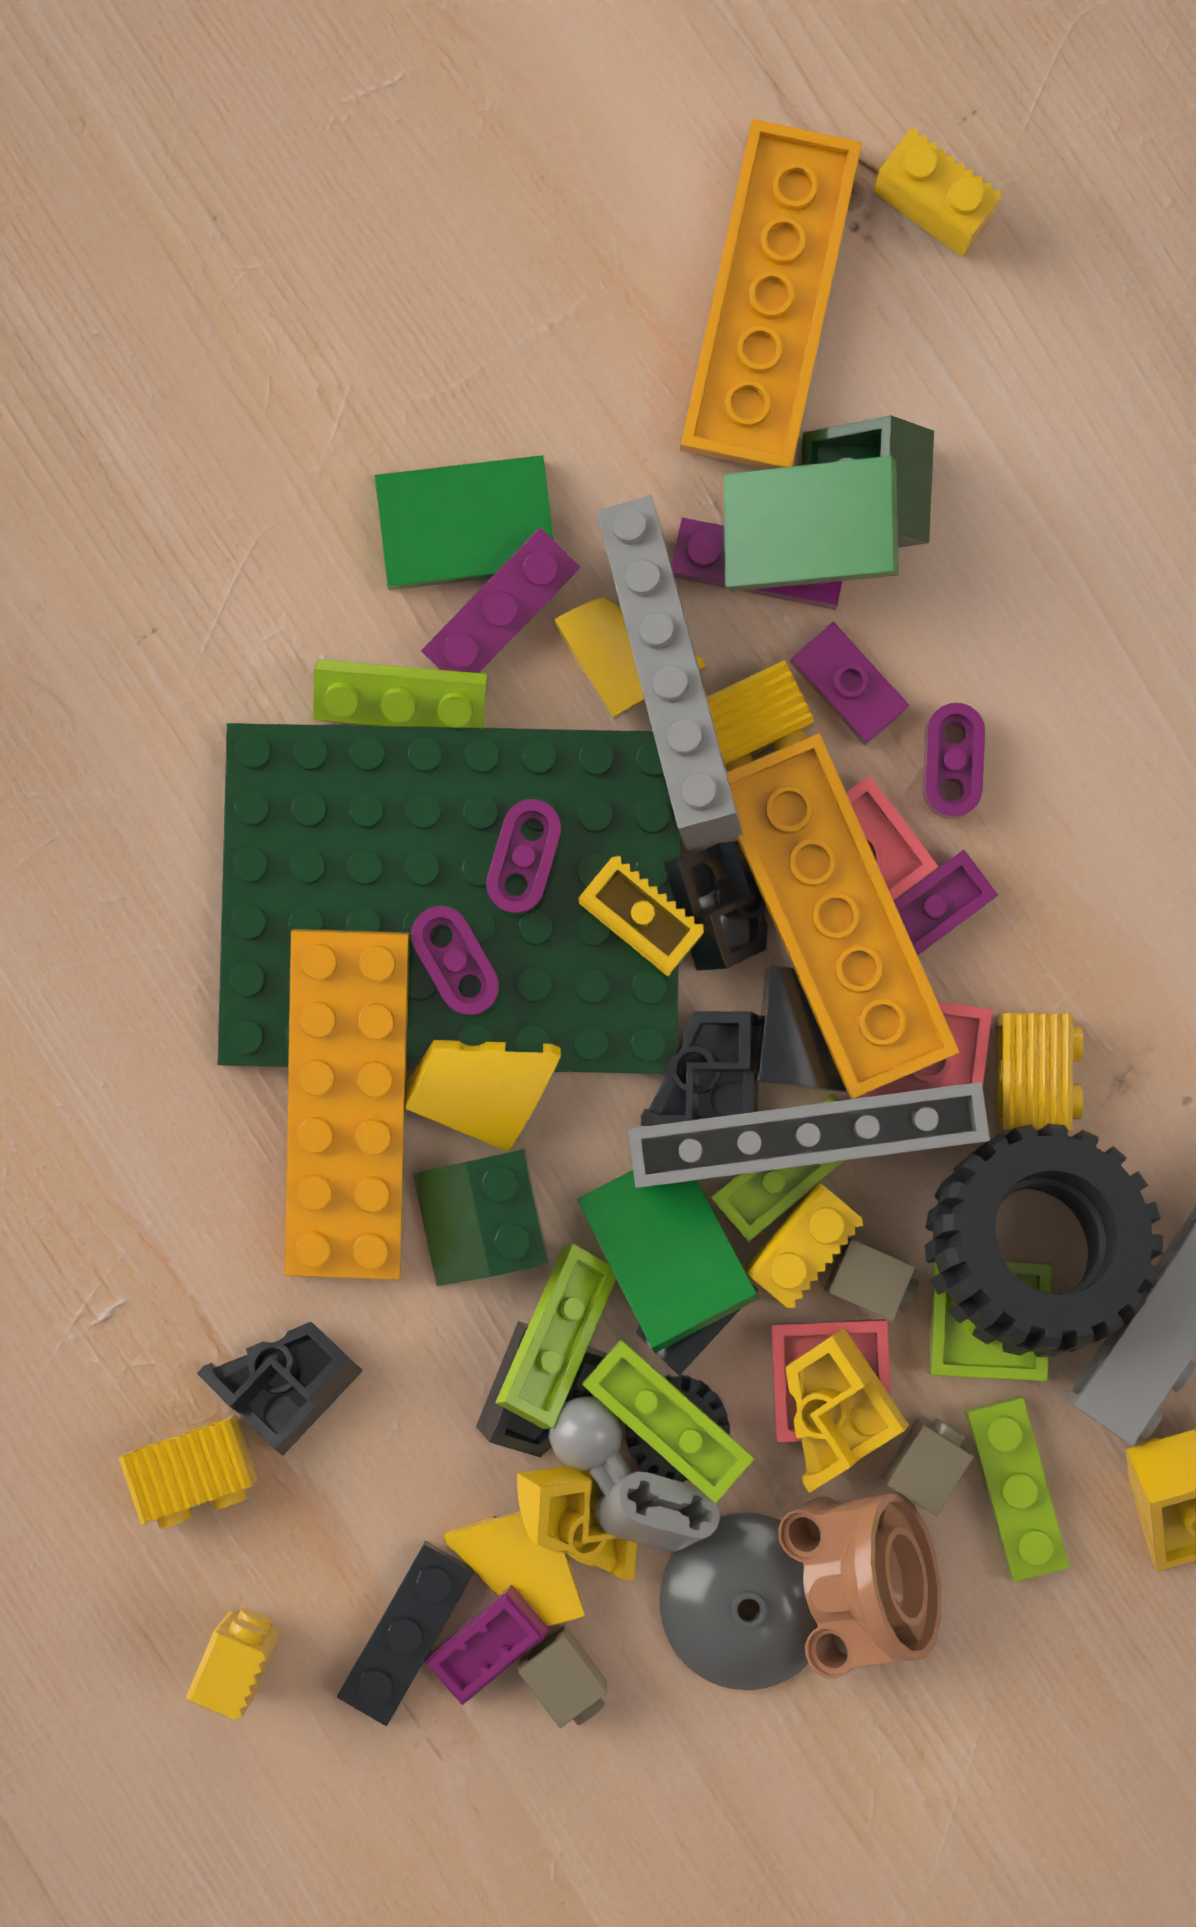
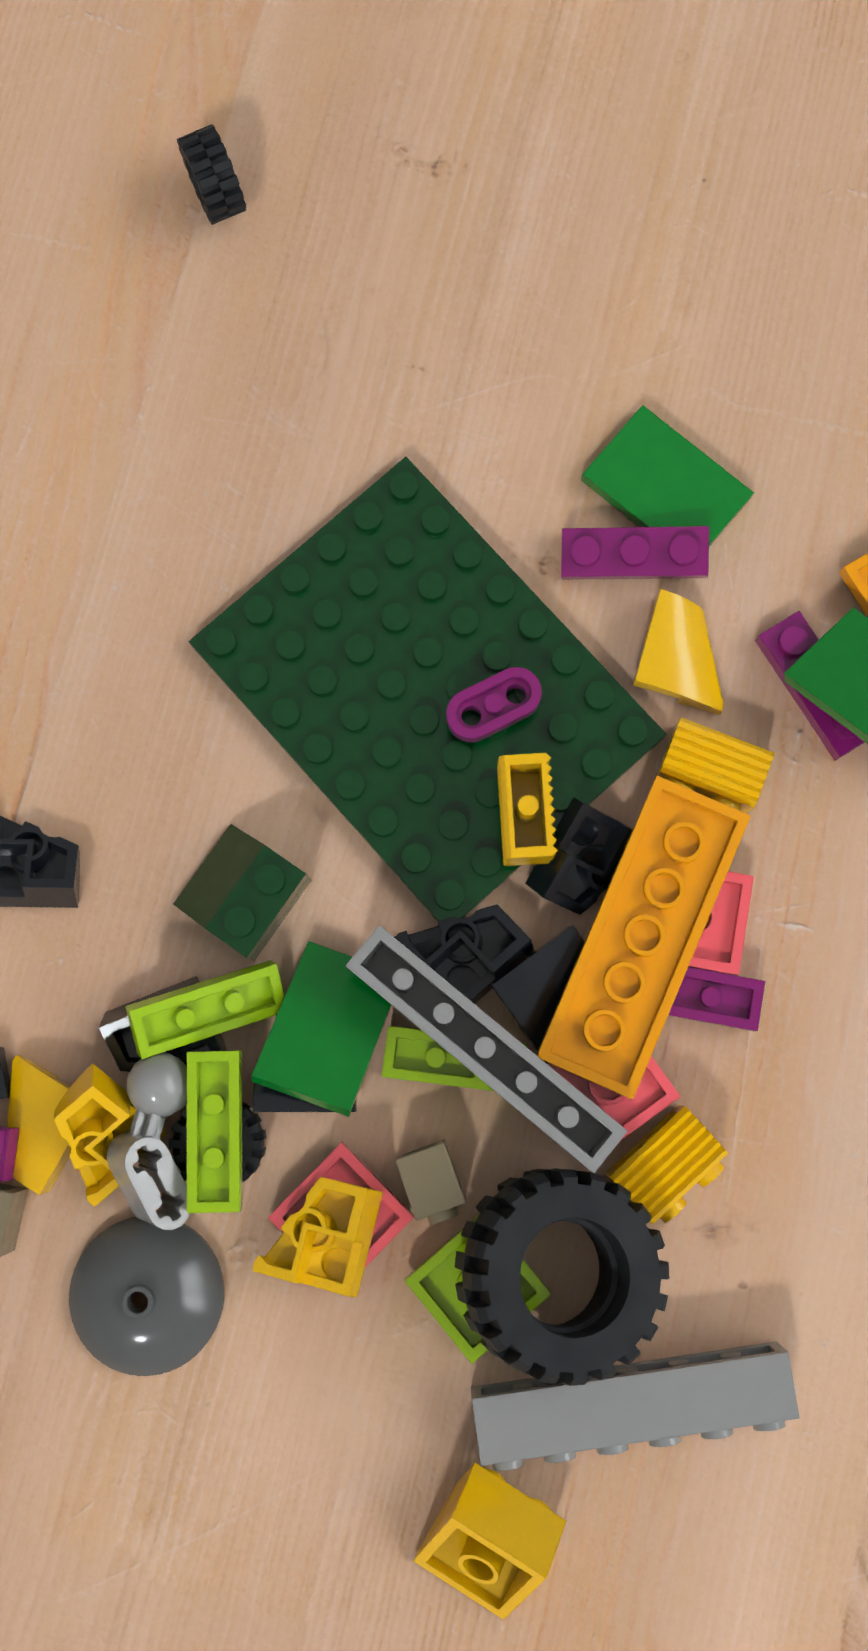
camera: 50 degrees right, 5 degrees down
light orange plate [284,929,410,1280] -> none
lime plate [313,659,488,728] -> none
yellow slope [405,1040,561,1152] -> none
magenta plate [411,906,499,1016] -> none
light grey brick [596,495,743,850] -> none
yellow brick [744,1183,863,1308] -> none
nougat piece [778,1493,941,1679] -> none
magenta plate [790,621,910,746] -> none
dark tan brick [881,1418,974,1516] -> none
magenta plate [923,703,985,819] -> none
lime plate [965,1396,1070,1582] -> none

